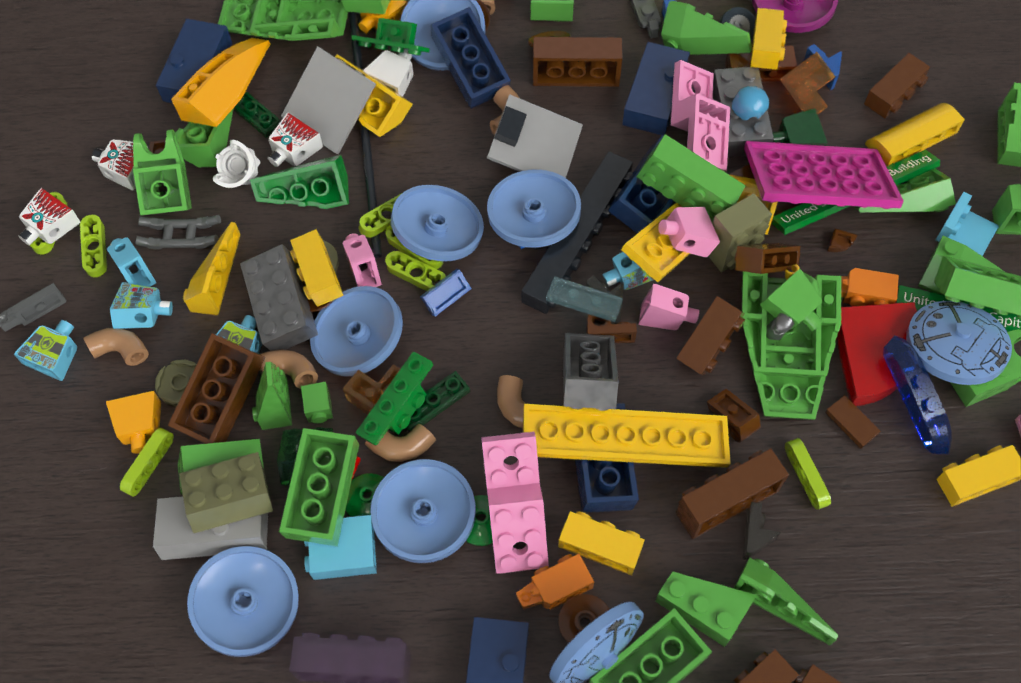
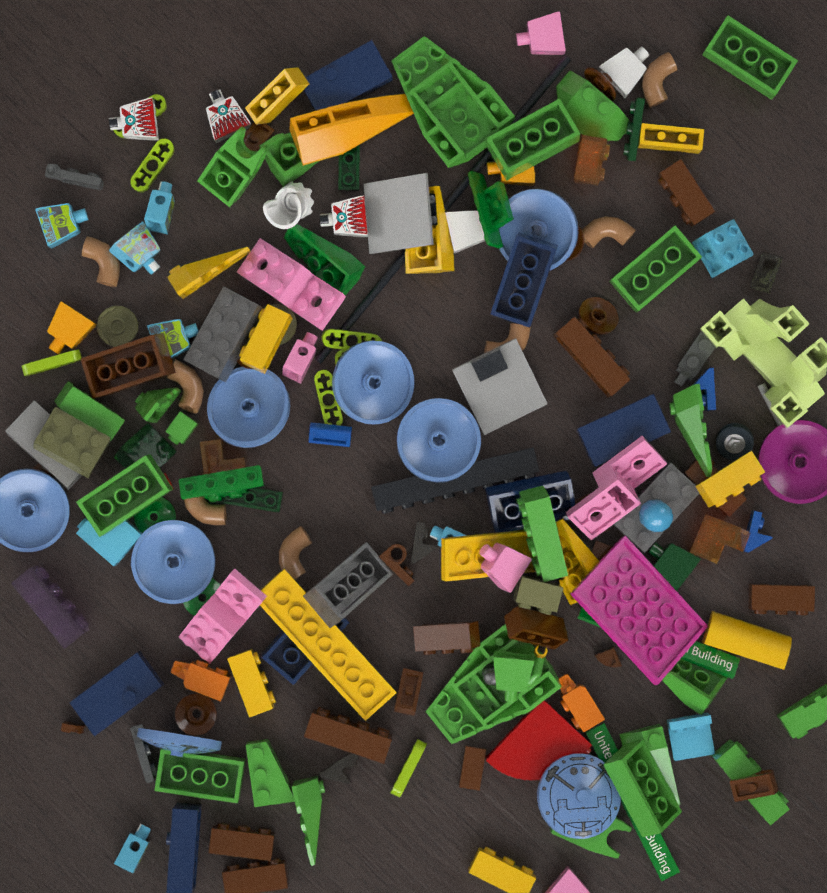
camera: 45 degrees right, 25 degrees up
dark grey piece [135,215,221,249] -> none
clear light blue tile [546,276,623,322] -> none
bright pink torso [638,284,699,330] -> none
clear blue brick [883,335,952,454] -> none
none -> bright pink bracket [237,238,346,331]
none -> yellow brick [245,67,309,125]

